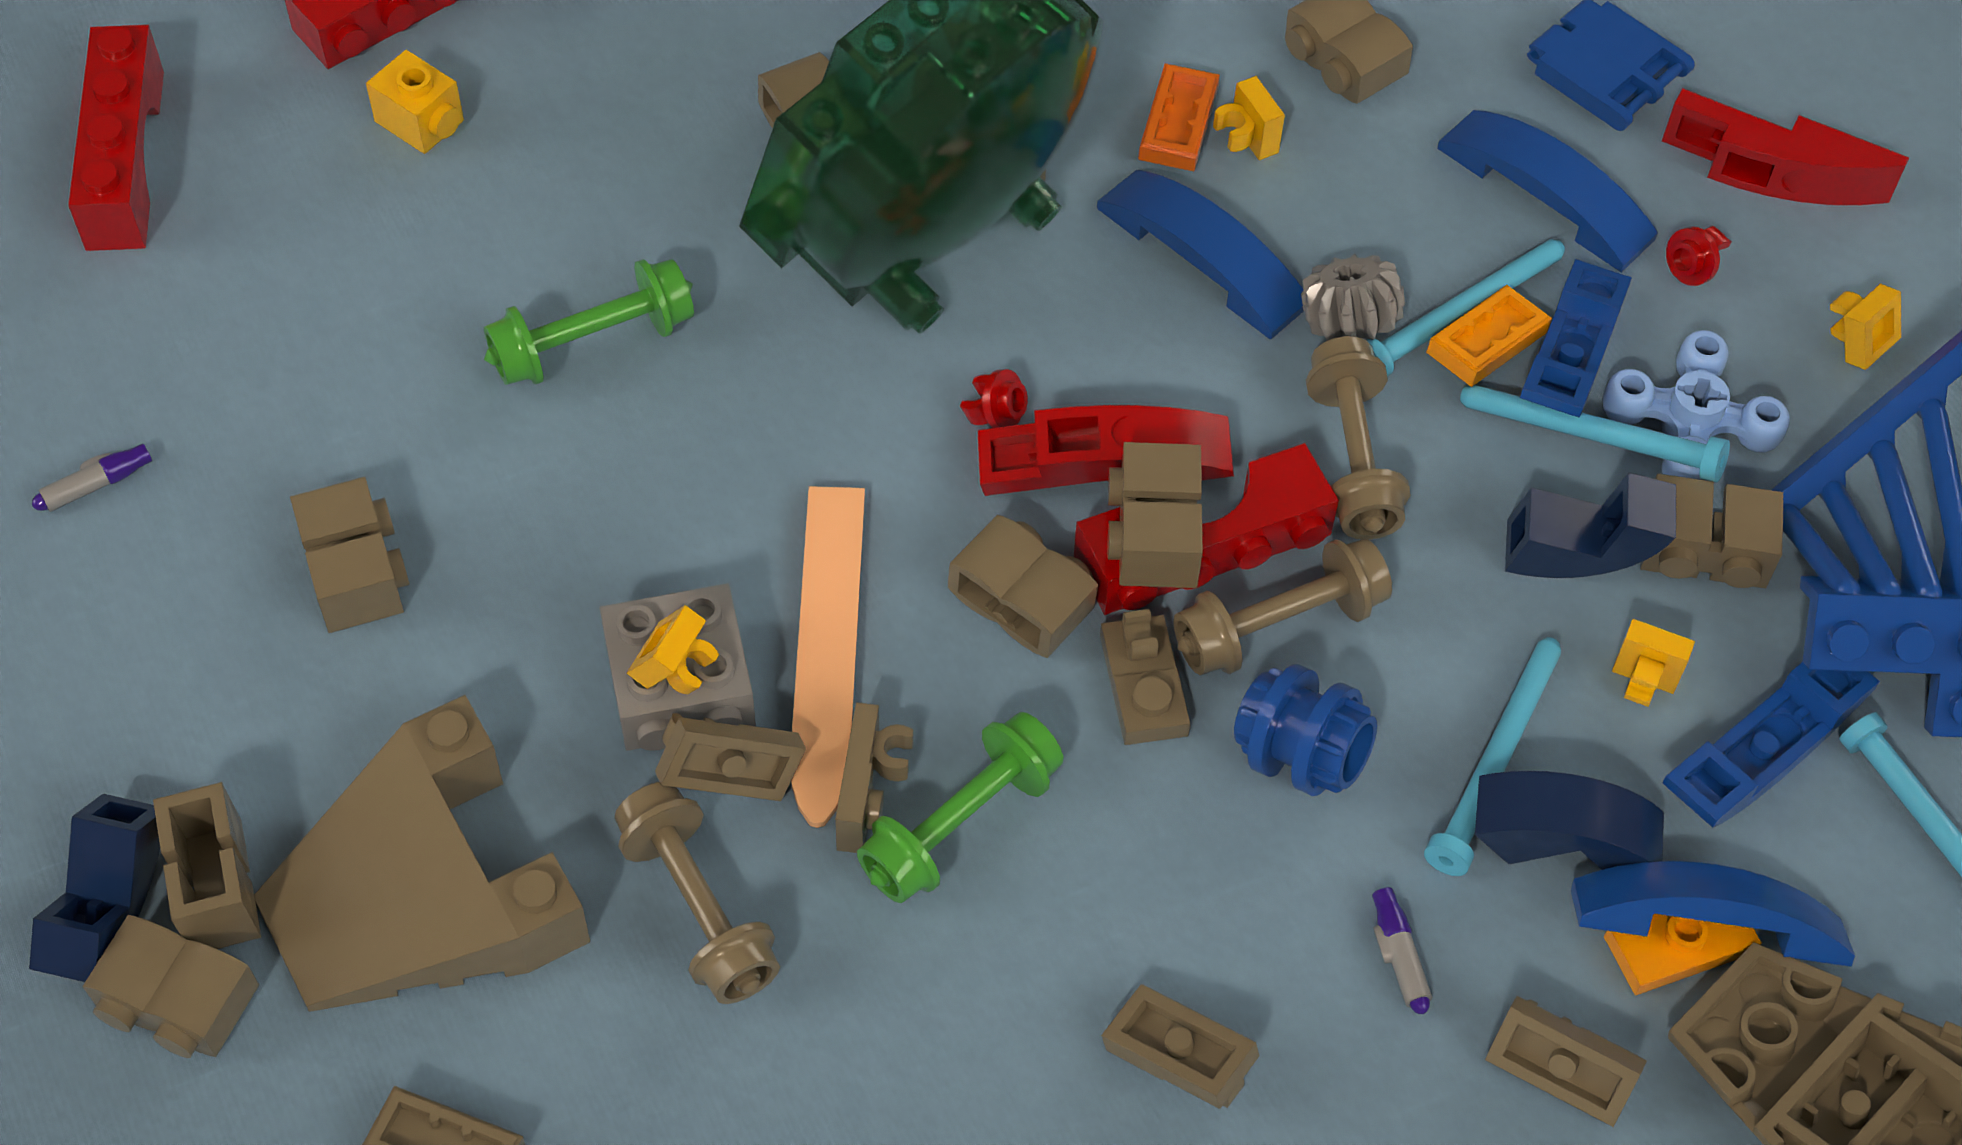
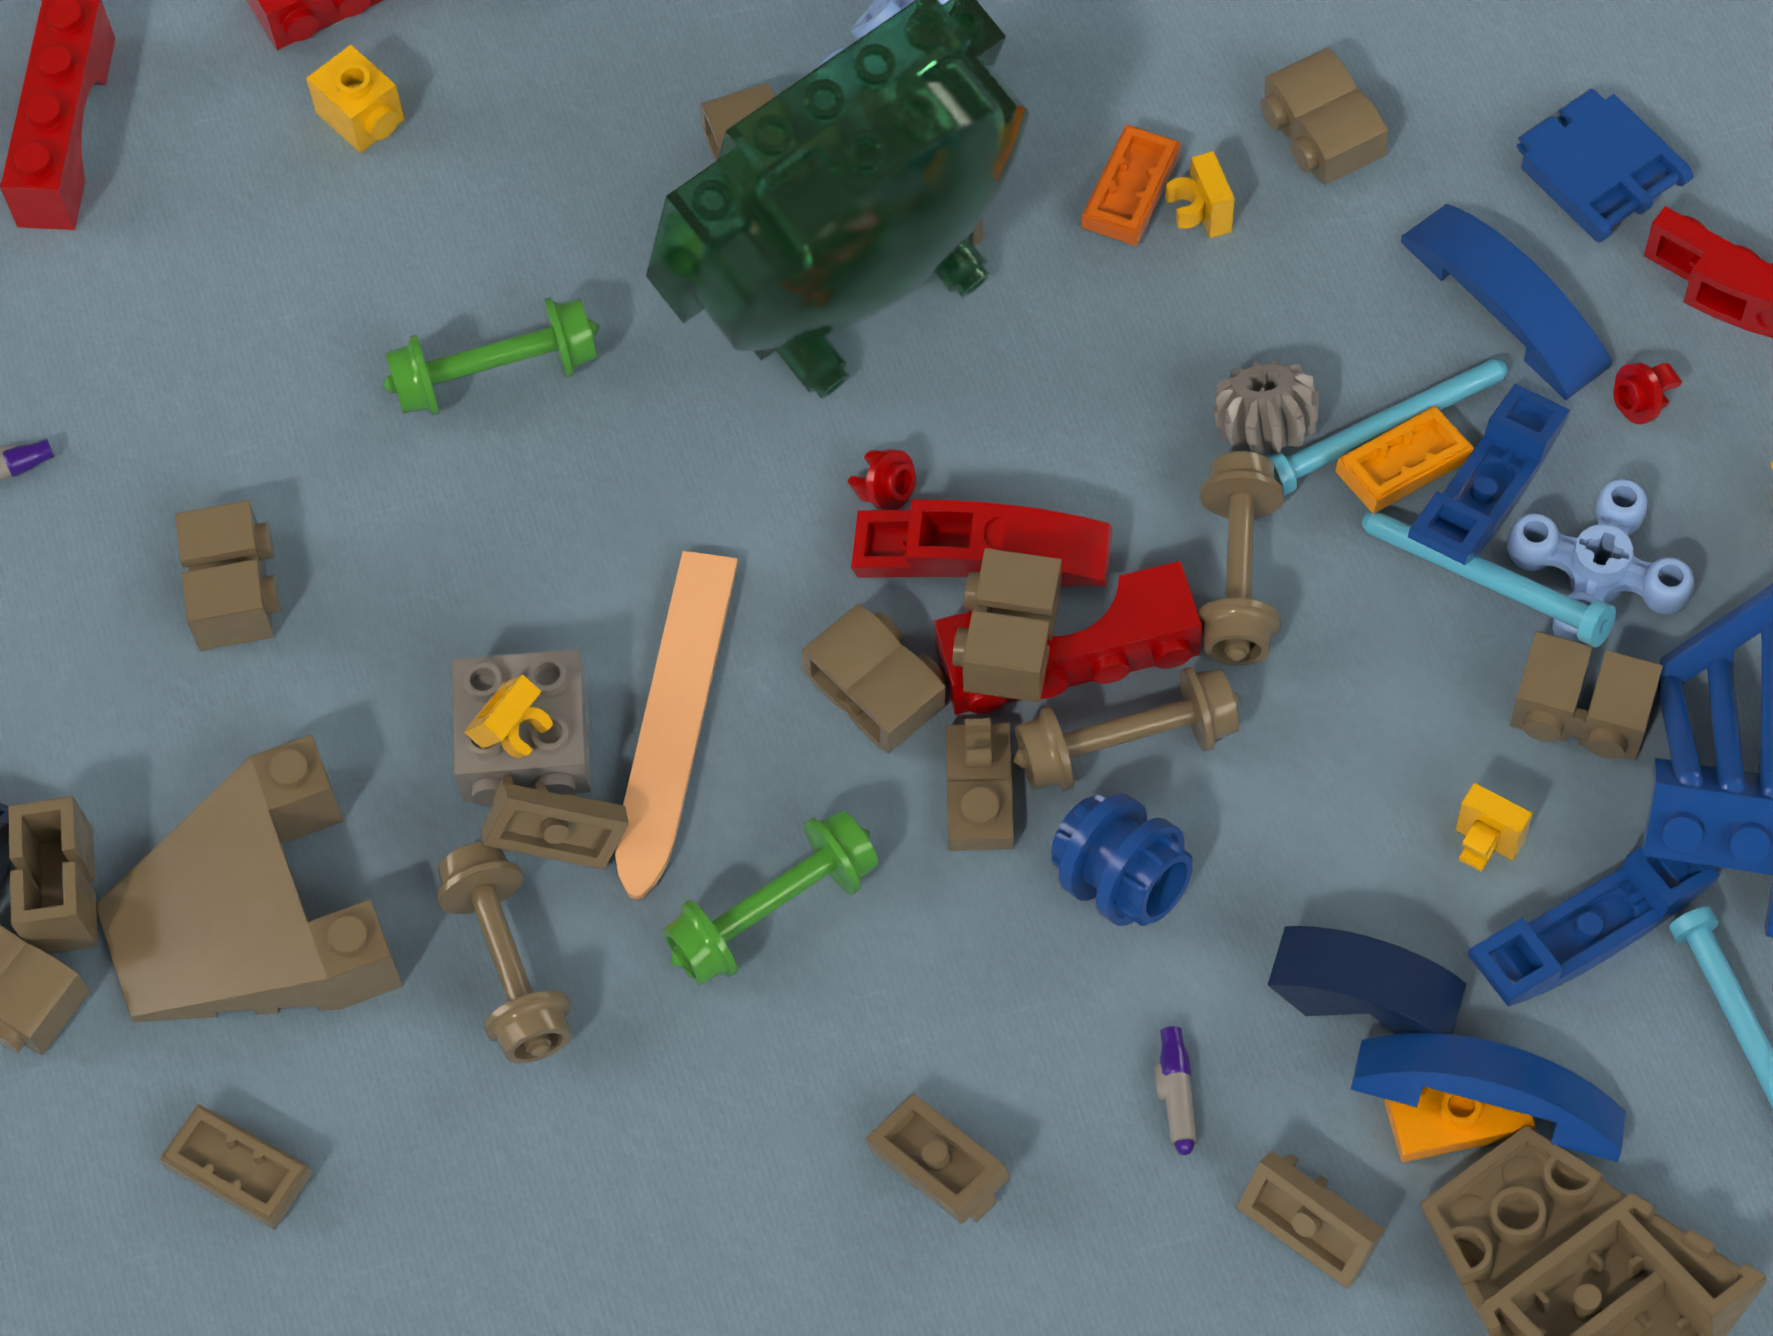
camera: 15 degrees right, 5 degrees up
dark tan plate [835,702,914,853] -> none
blue slope [1097,170,1304,340] -> none
medium azure bar [1424,637,1561,876] -> none
dark blue brick [1505,472,1676,578] -> none

